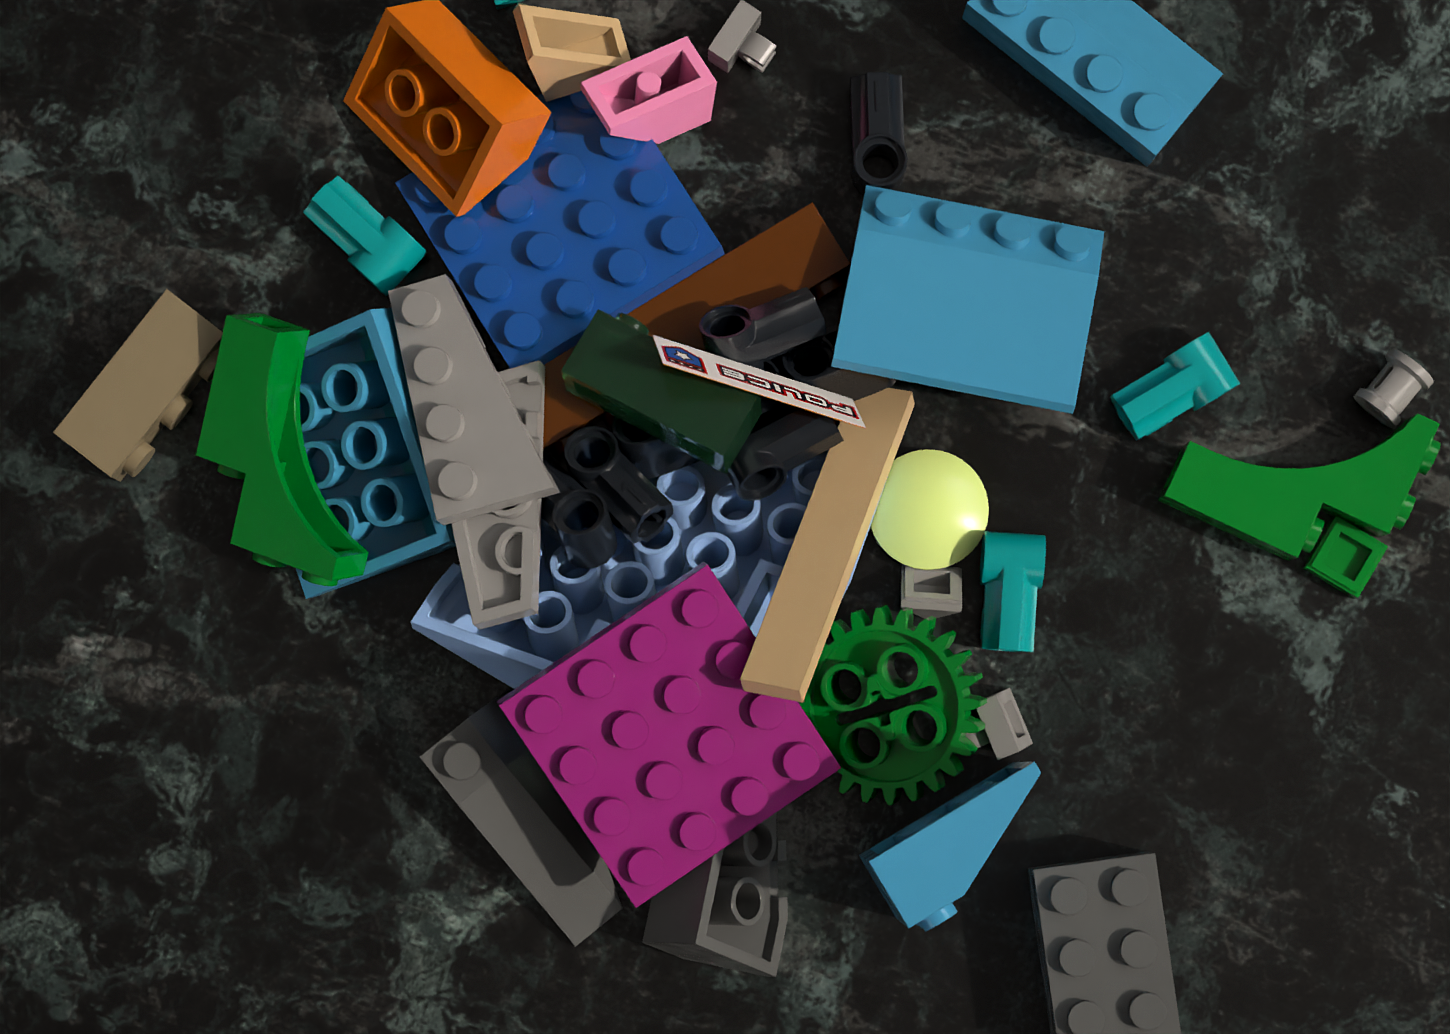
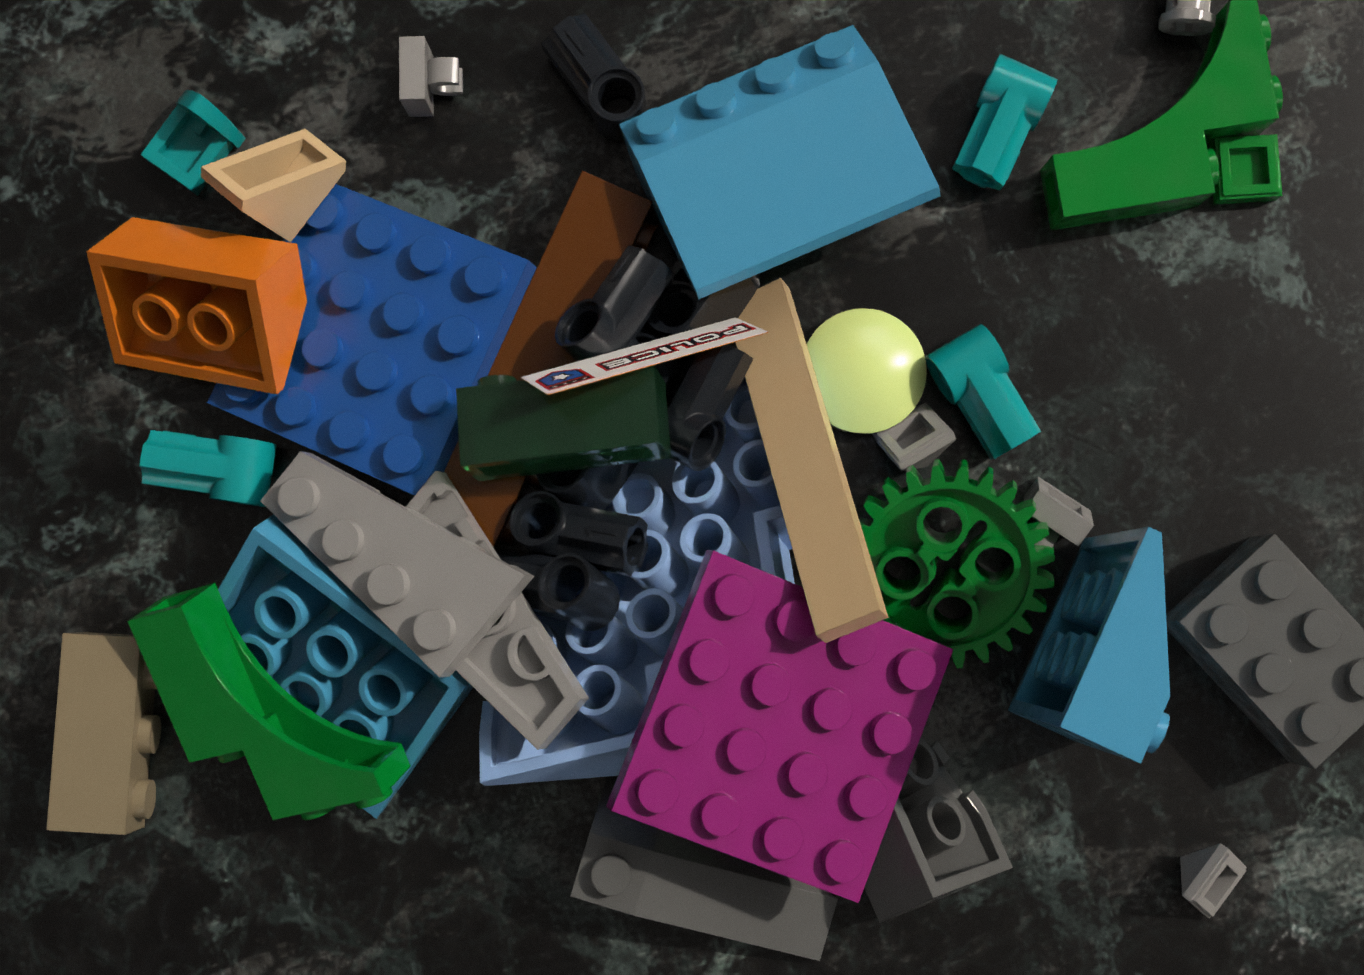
camera: 30 degrees left, 0 degrees up
bright pink slope [580,36,717,144] -> none

